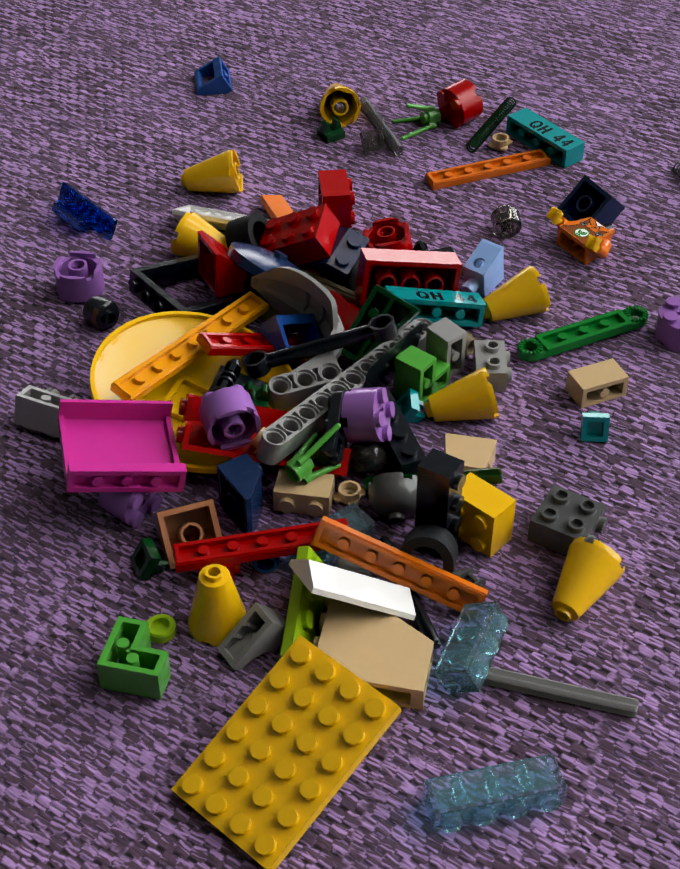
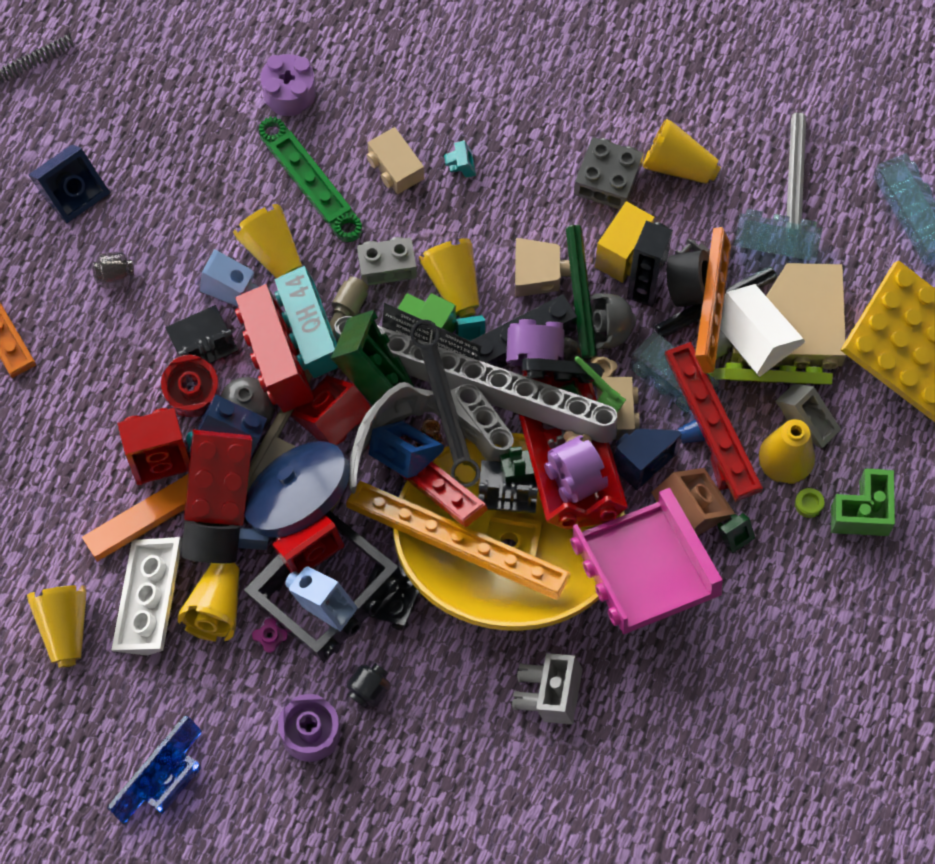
camera: 100 degrees left, 25 degrees up
light grey brick [425,317,467,378] -> none
torso [546,207,615,265] -> none
none -> light blue torso [286,567,358,632]

